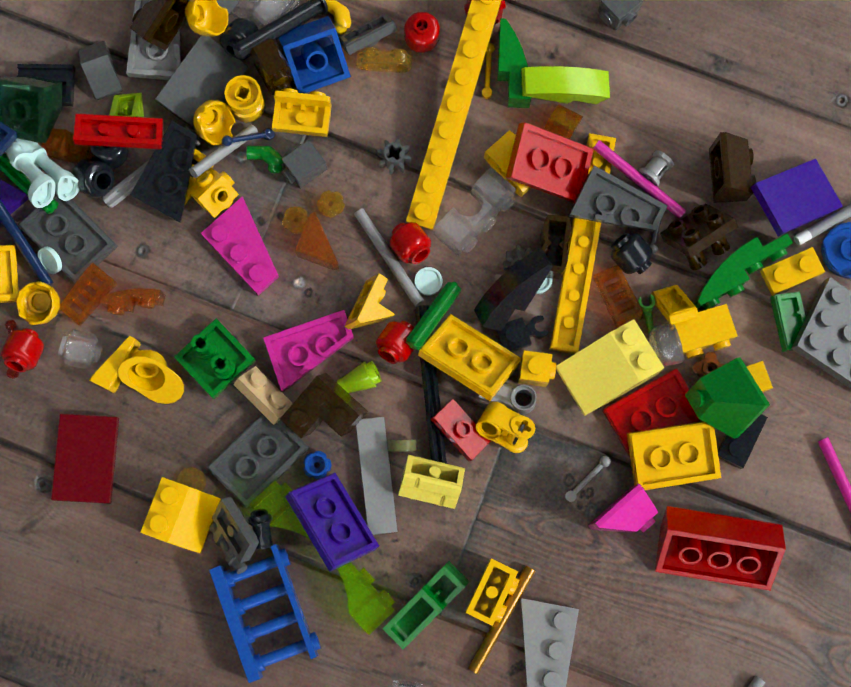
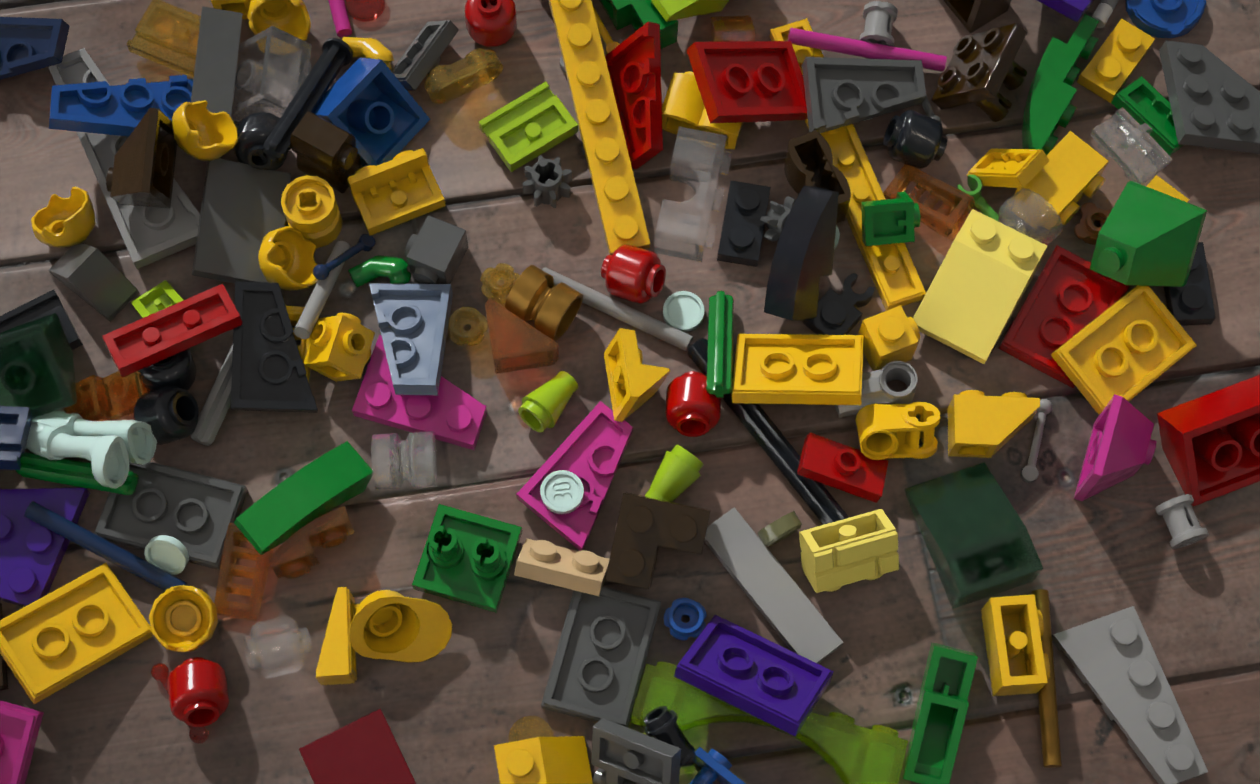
camera: 30 degrees left, 10 degrees down
none -> yellow hair [31,187,95,248]
none -> green slope [234,441,374,555]
none -> sand blue wing [369,283,453,395]
none -> clear wheel [371,431,437,490]
none -> lime plate [478,82,578,172]
none -> pearl gold wheel [505,265,583,341]
none -> lime cone [518,371,579,432]
none -> light aqua piece [540,470,584,514]
none -> red wing [605,21,663,169]
none -> black plate [717,181,771,267]
none -> green bracket [861,191,921,246]
none -> clear green slope [904,462,1044,609]
none -> yellow slope [947,390,1040,458]
none -> clear hips [1090,107,1172,185]
none -> light grey bush [1155,494,1209,549]

